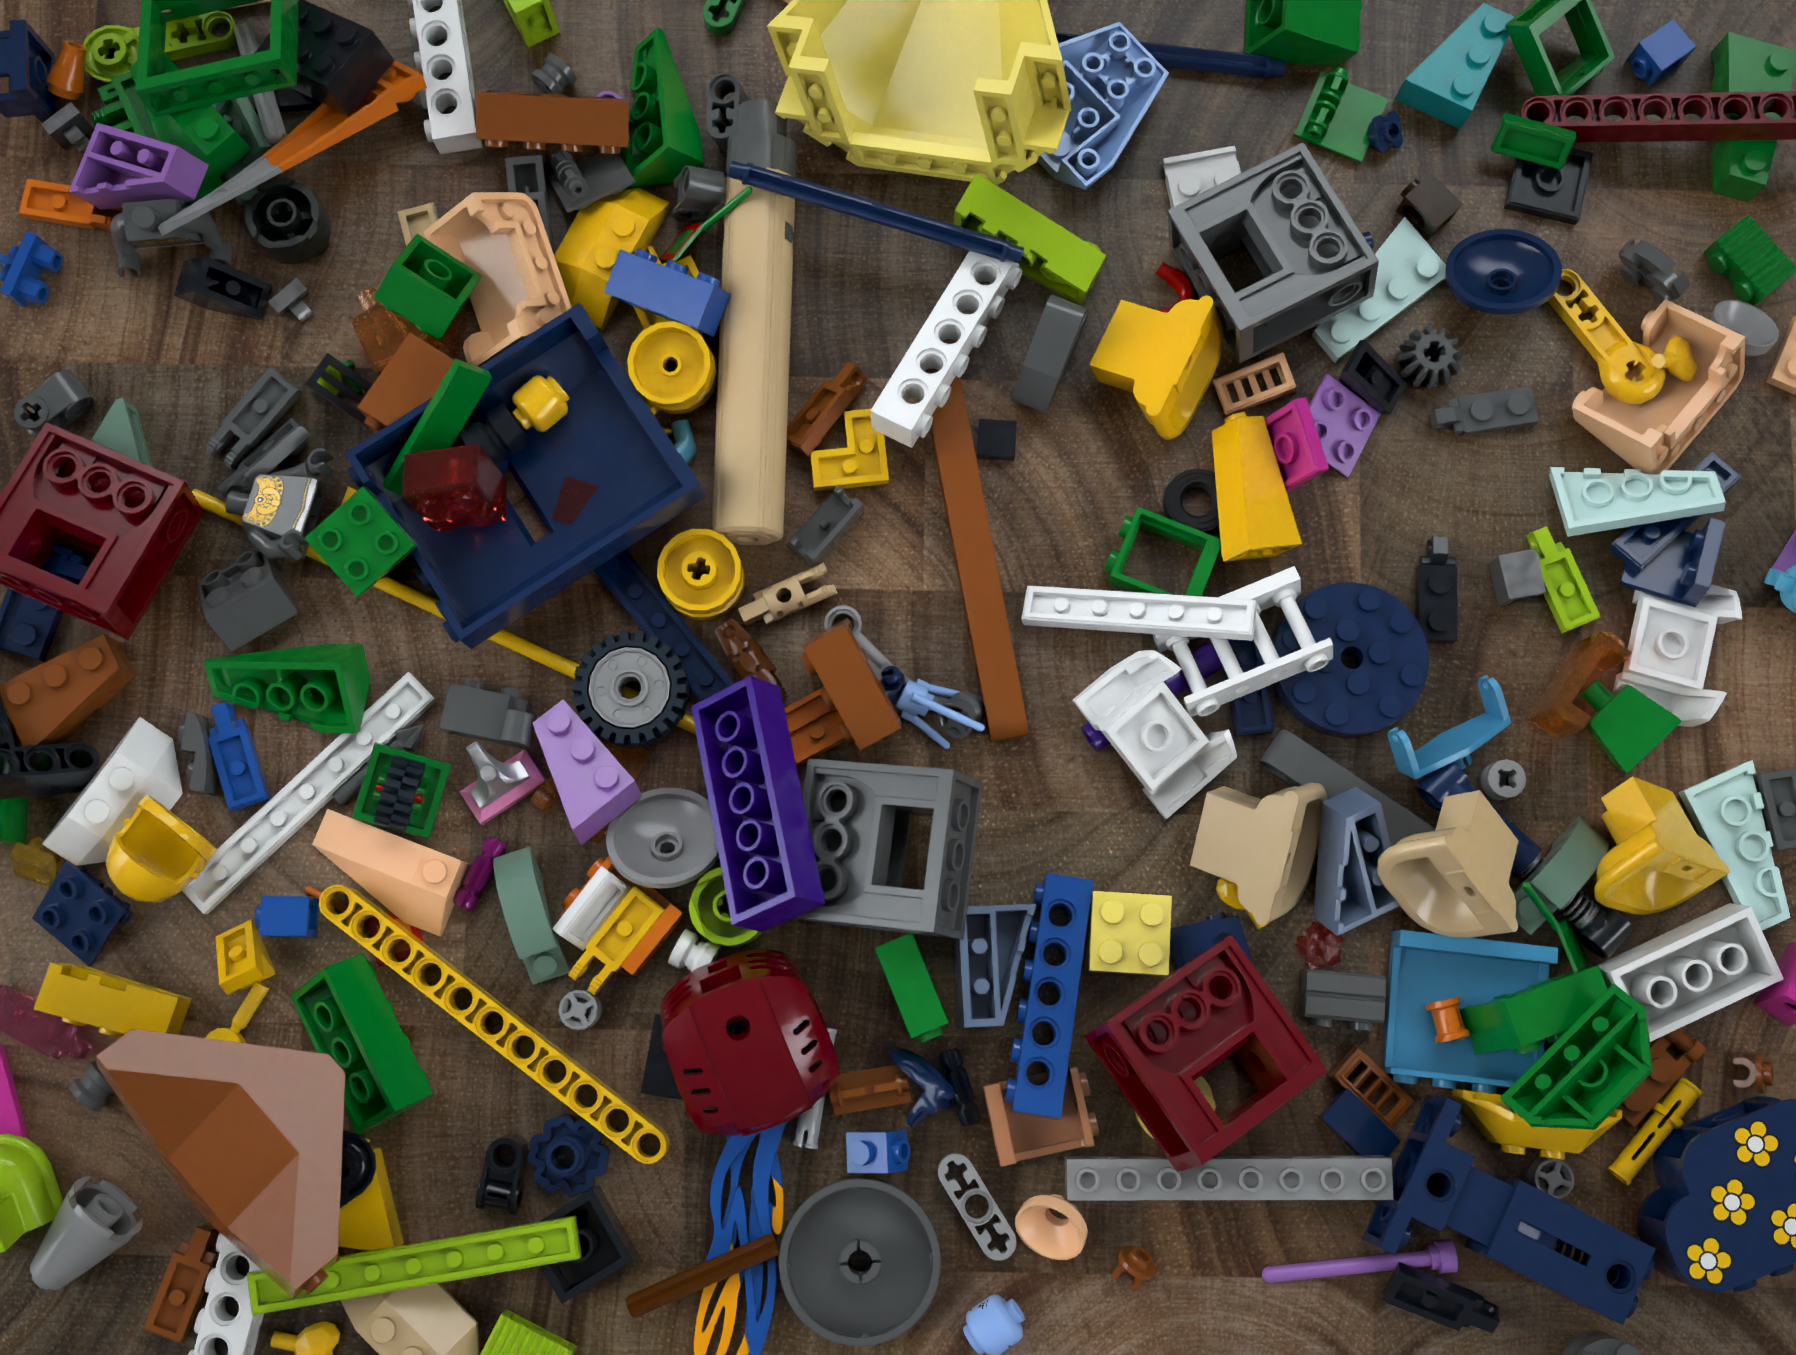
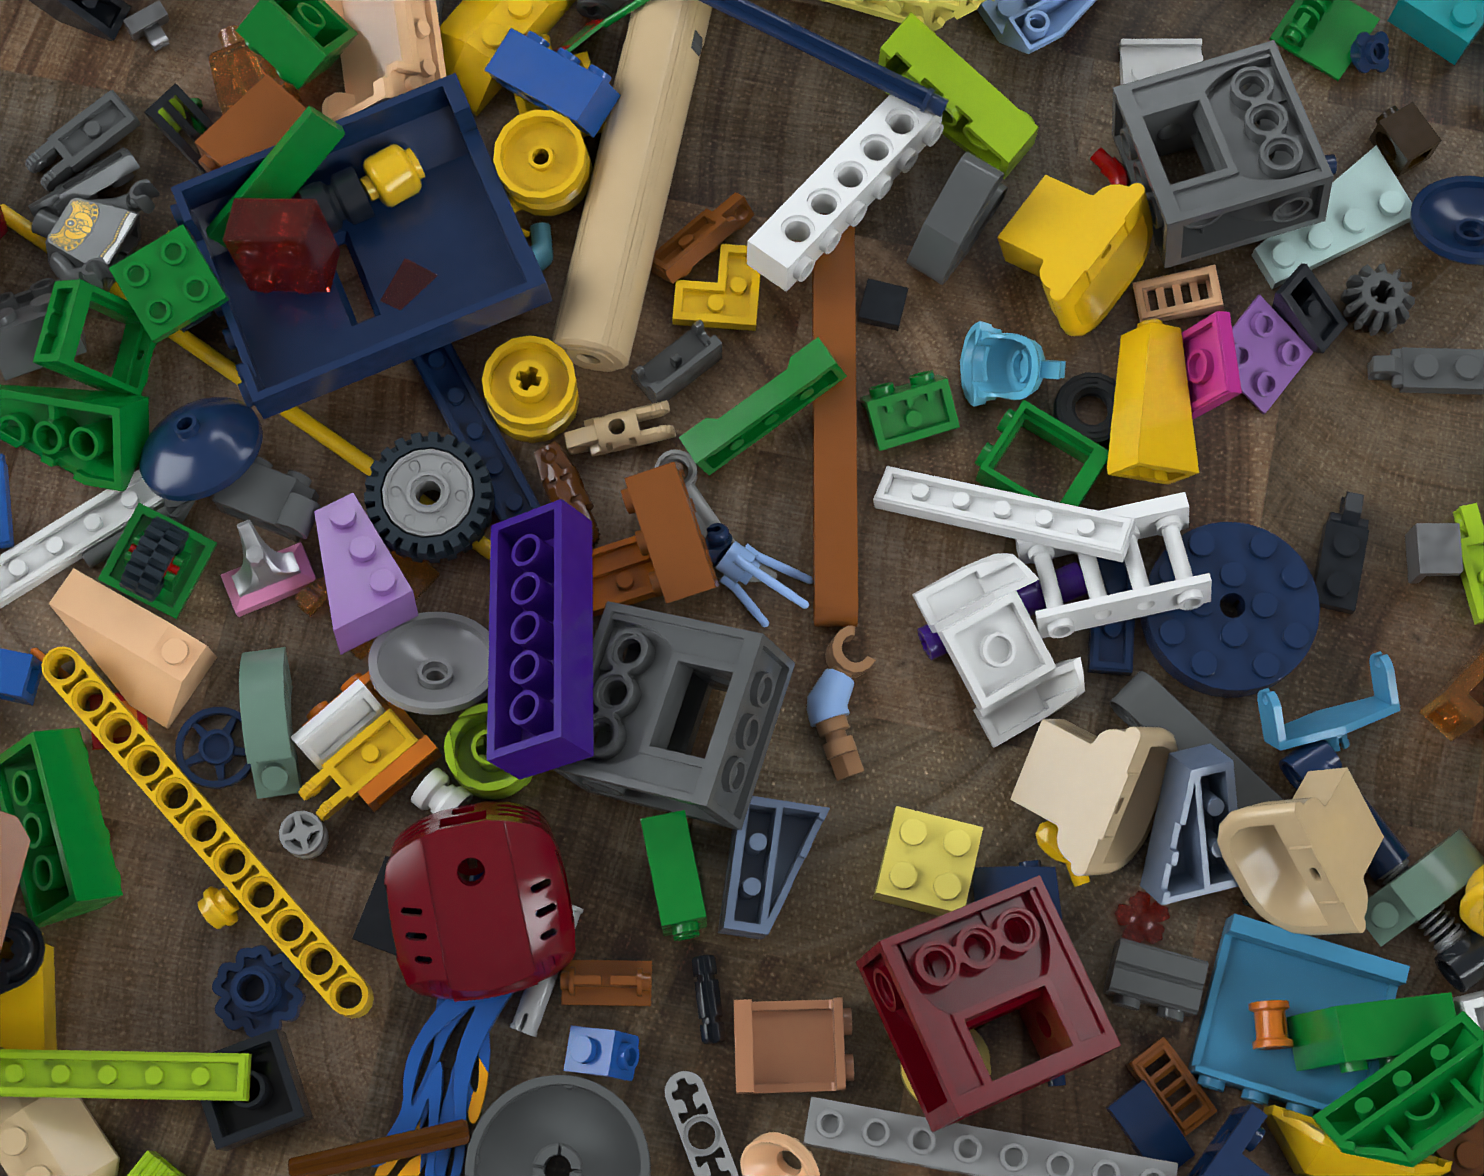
camera: 10 degrees right, 5 degrees down
magenta axle [453,837,506,911] -> none
black piece [475,1134,529,1215] -> none
dark blue piece [889,1048,955,1128] -> none
dark grey wheel [937,691,985,738] -> none
blue brick [1005,873,1093,1120] -> none
light grey wheel [1478,759,1526,801] -> none
green piece [1522,882,1588,972] -> none
none -> green window [33,279,157,396]
none -> dark blue dish [139,397,263,501]
none -> dark blue wheel [175,707,252,789]
none -> yellow plate [198,886,239,929]
none -> green piece [679,337,847,475]
none -> medium nougat piece [807,626,876,781]
none -> green bracket [860,370,960,451]
none -> medium azure helmet [960,321,1066,407]

